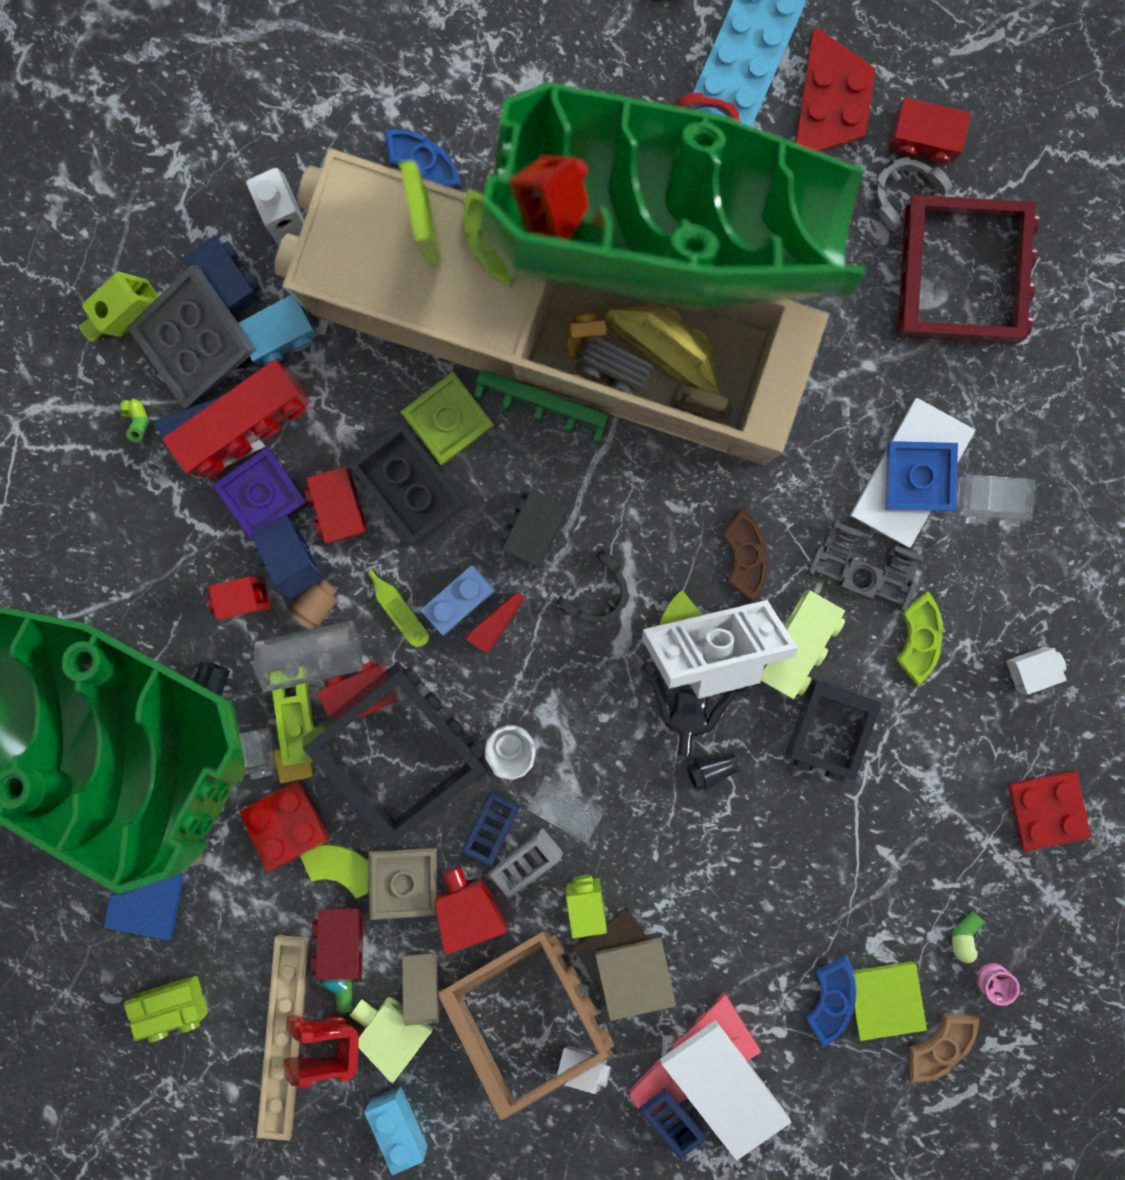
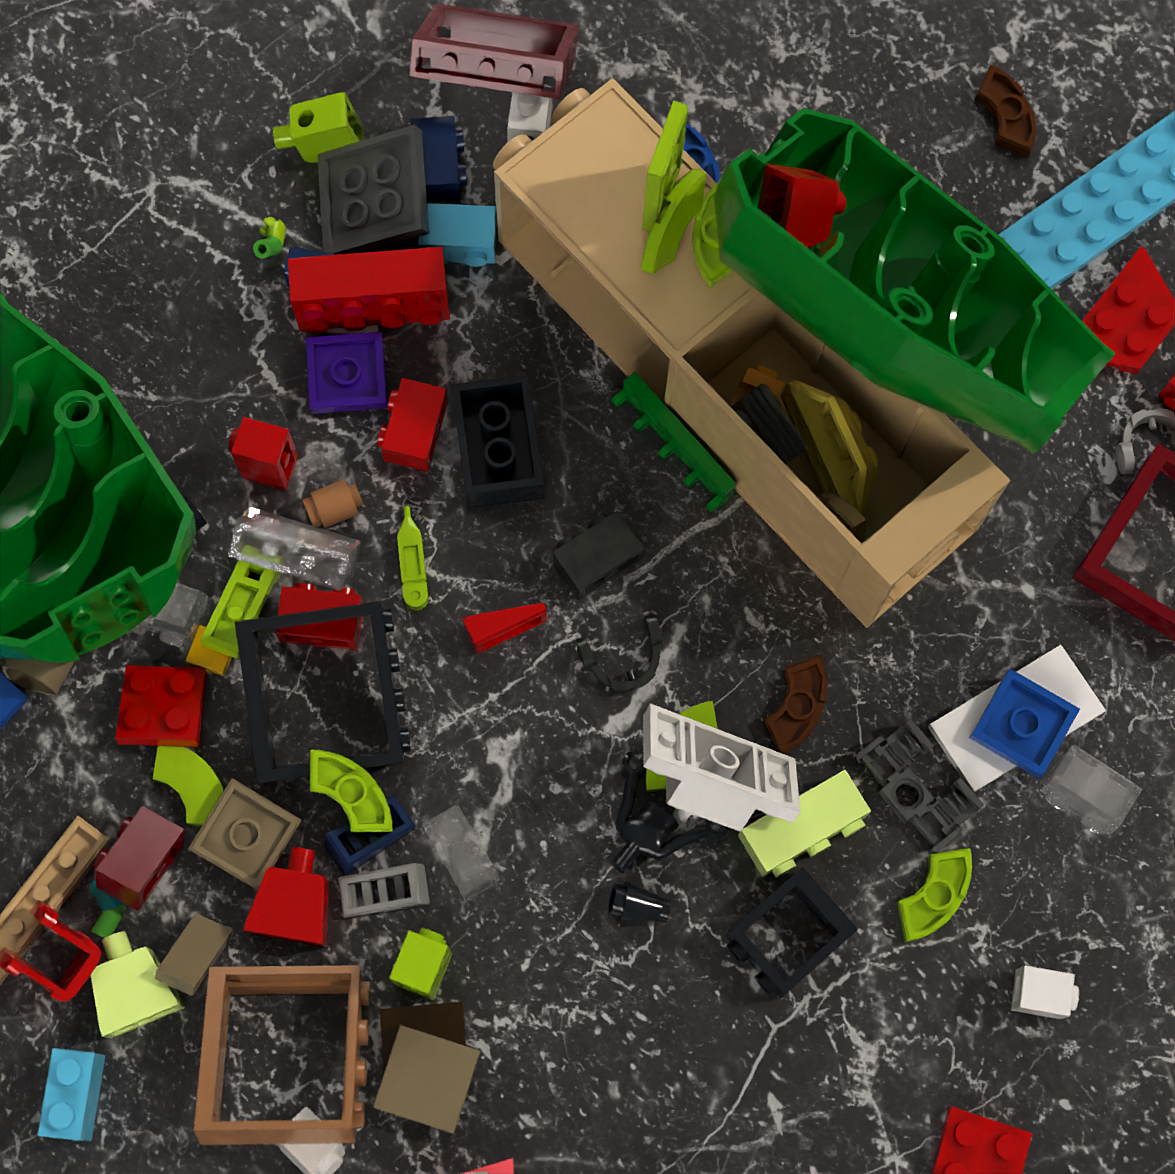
camera: 25 degrees right, 15 degrees down
dark blue brick [251,514,325,600] -> none
lime tile [400,371,494,466] -> none
medium blue brick [421,565,496,636] -> none
white hair [484,724,536,780] -> none
none -> lime tile [310,750,392,832]
none -> window [409,3,579,99]
none -> lime tile [641,168,706,275]

